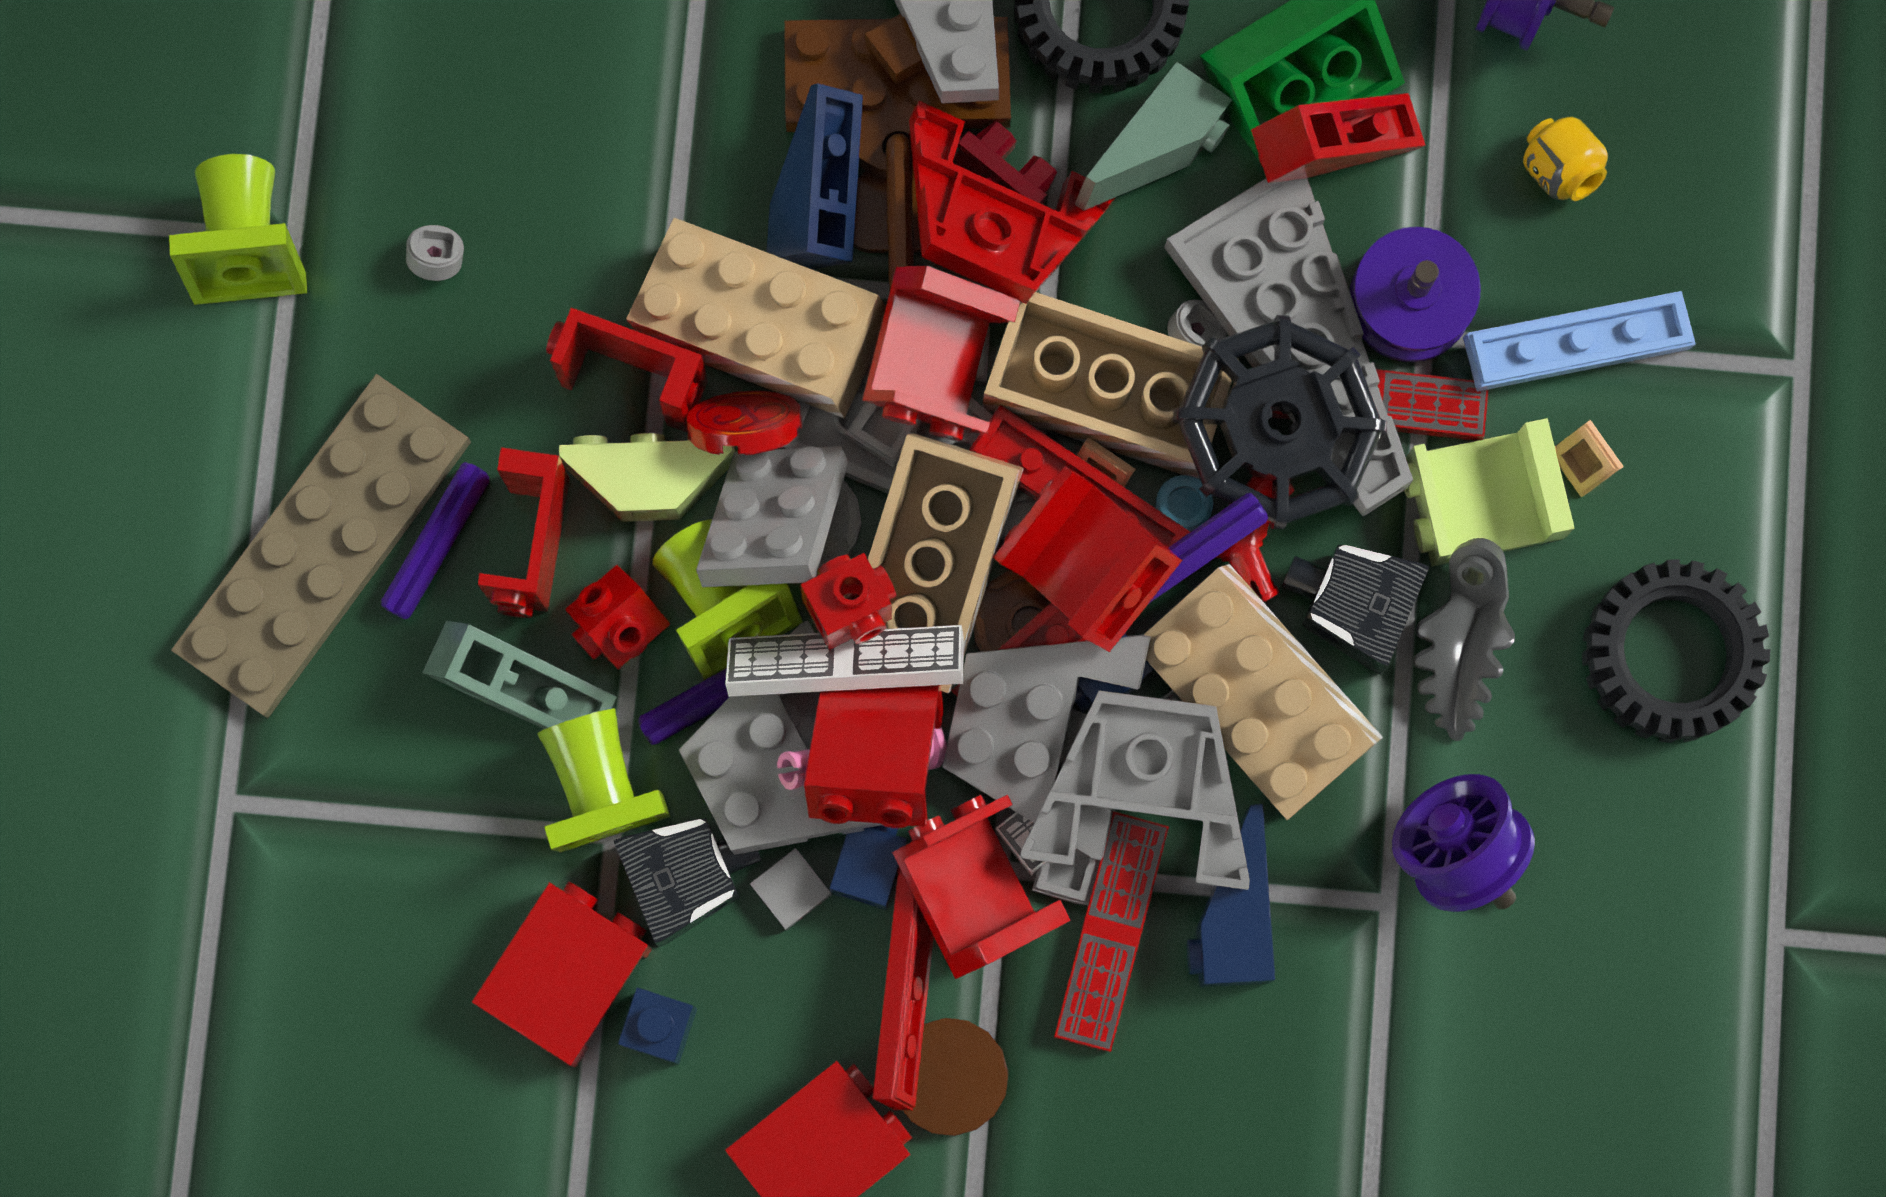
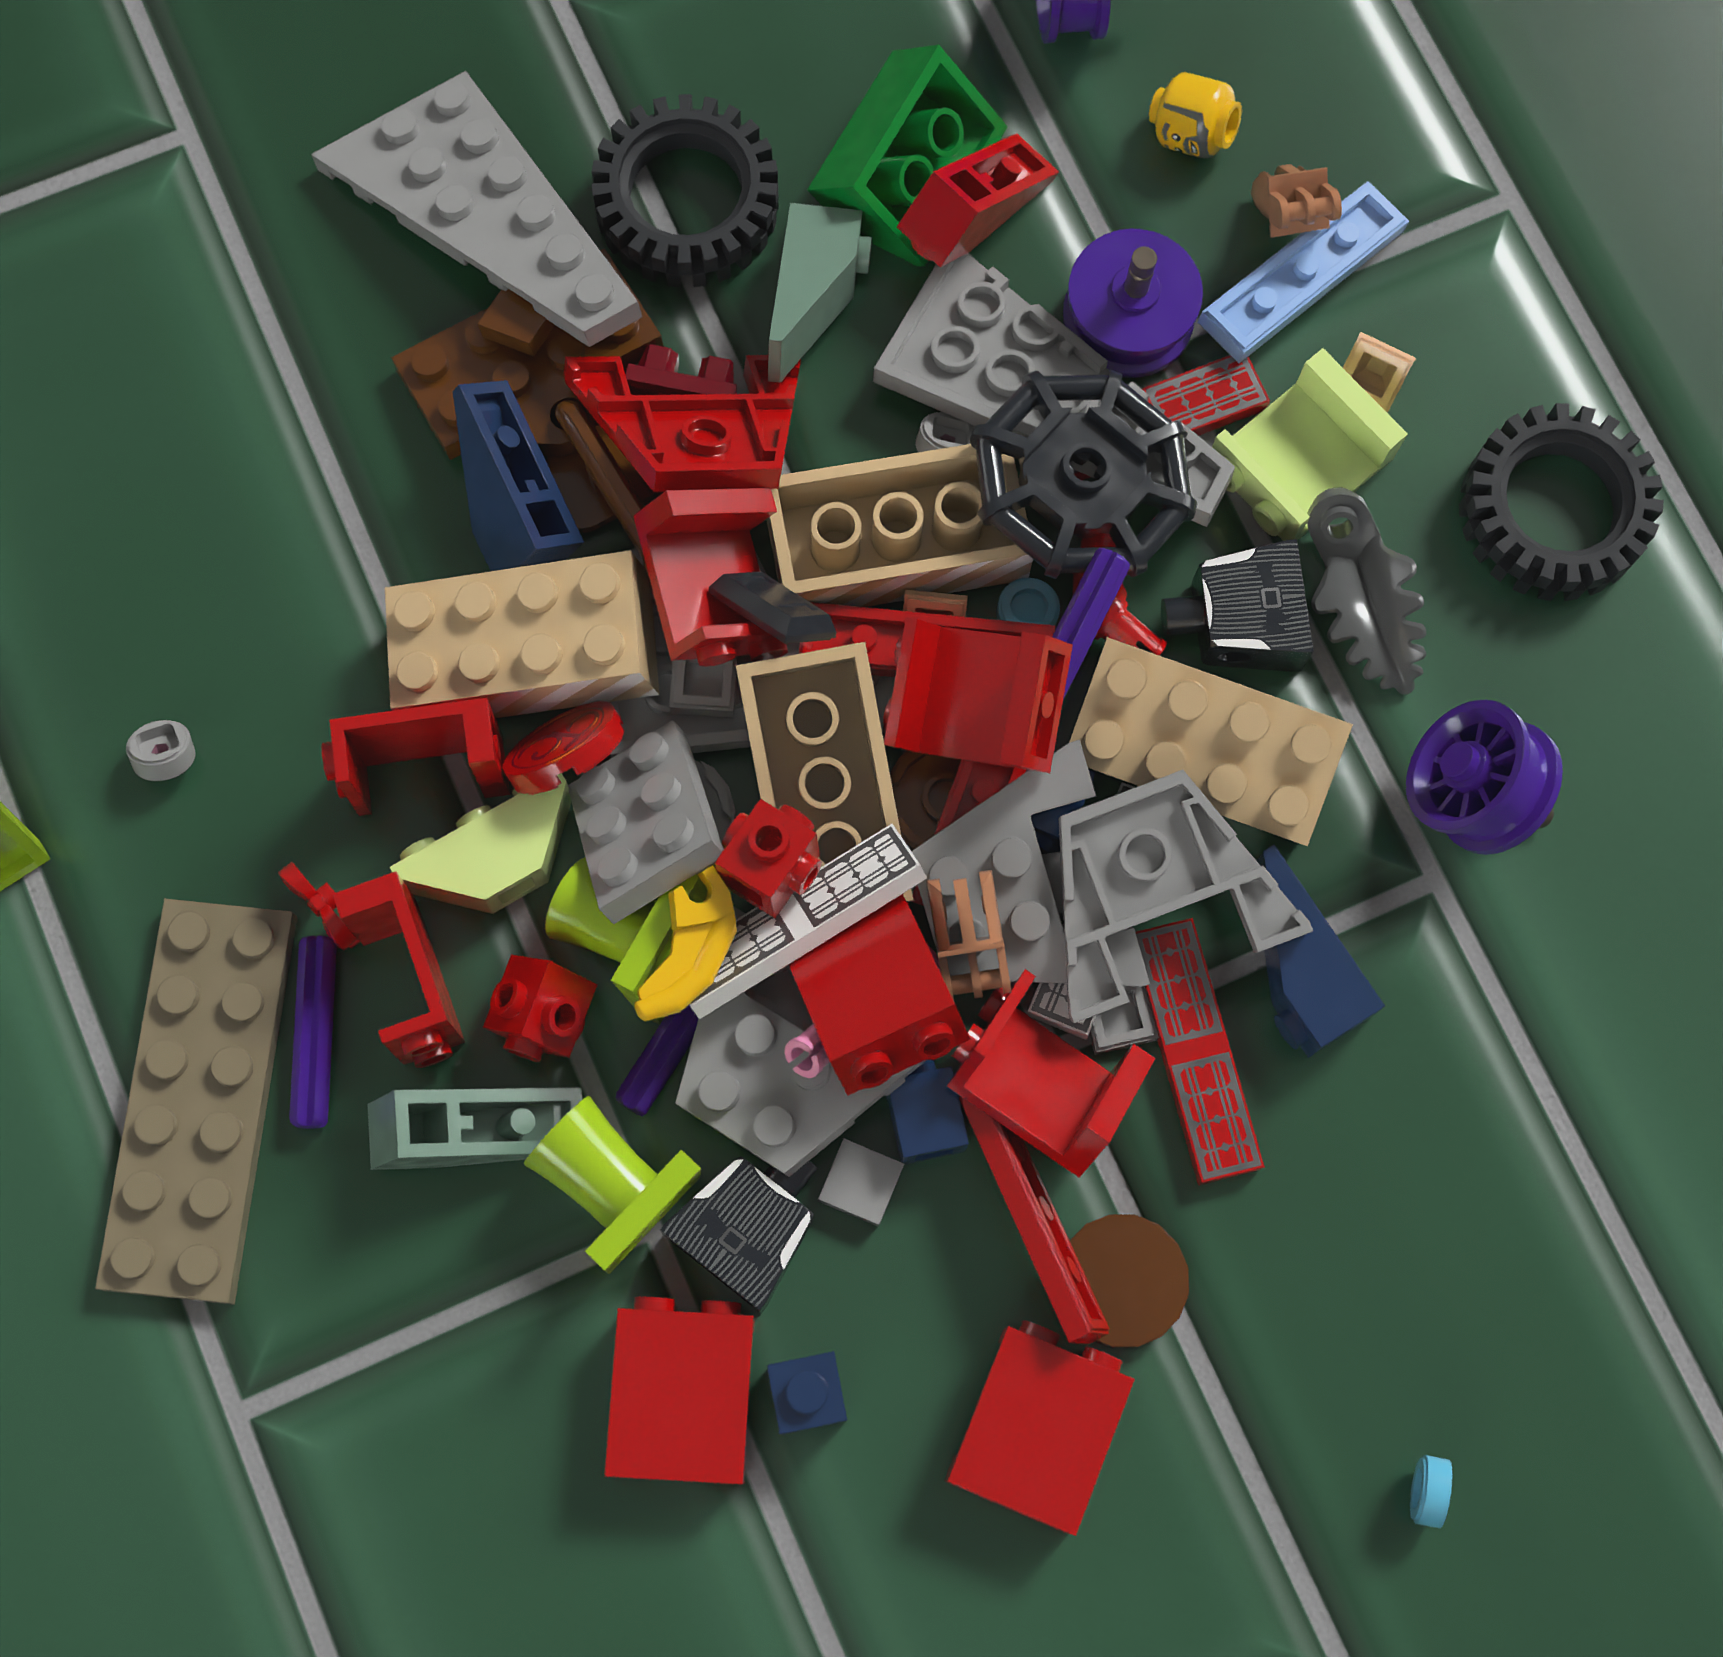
camera: 30 degrees left, 5 degrees down
none -> red piece [278,861,360,950]
none -> yellow piece [634,865,737,1021]
none -> black tile [708,572,837,644]
none -> nougat arm [926,870,1012,1000]
none -> nougat arm [1251,164,1342,238]

